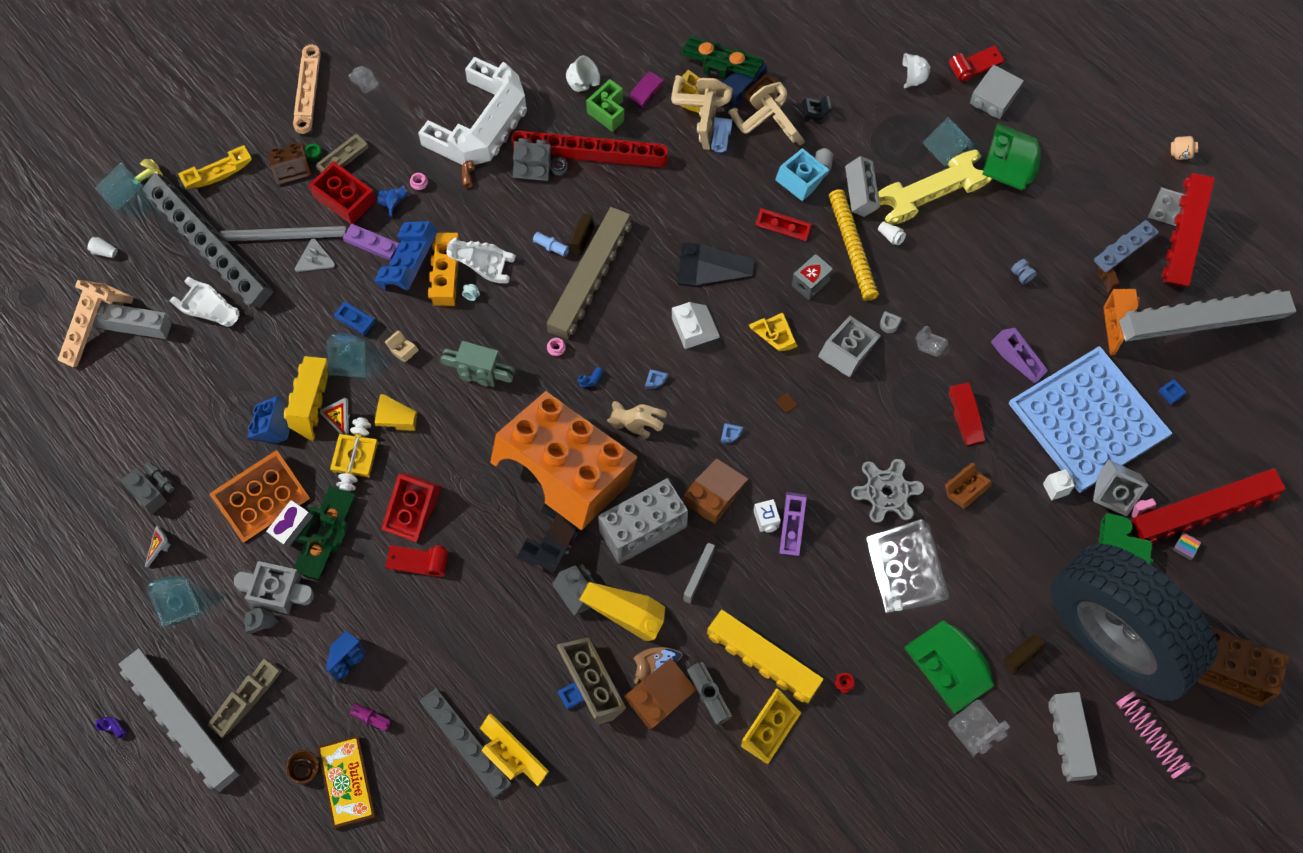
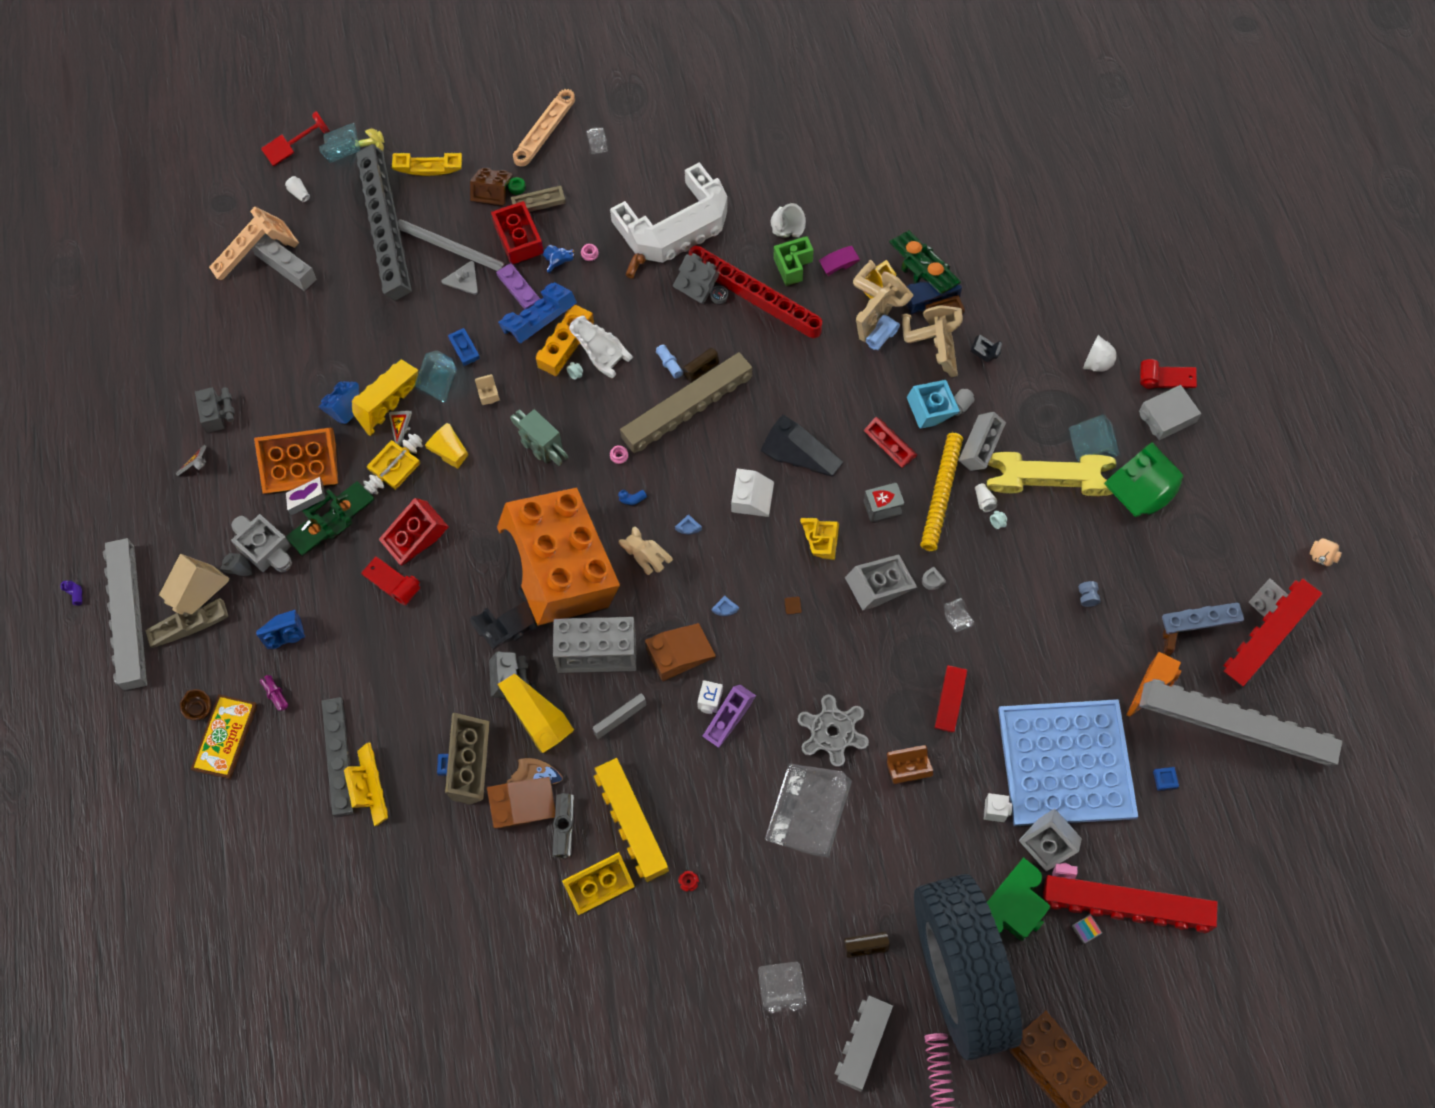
camera: 30 degrees right, 0 degrees up
clear light blue slope [147,576,202,627] -> none
white animal [169,277,239,327] -> none
green slope [904,621,994,714] -> none
medium lavender slope [991,328,1048,383] -> none
none -> tan slope [159,554,229,614]
none -> red piece [261,111,330,167]
none -> light aqua plate [990,511,1007,529]

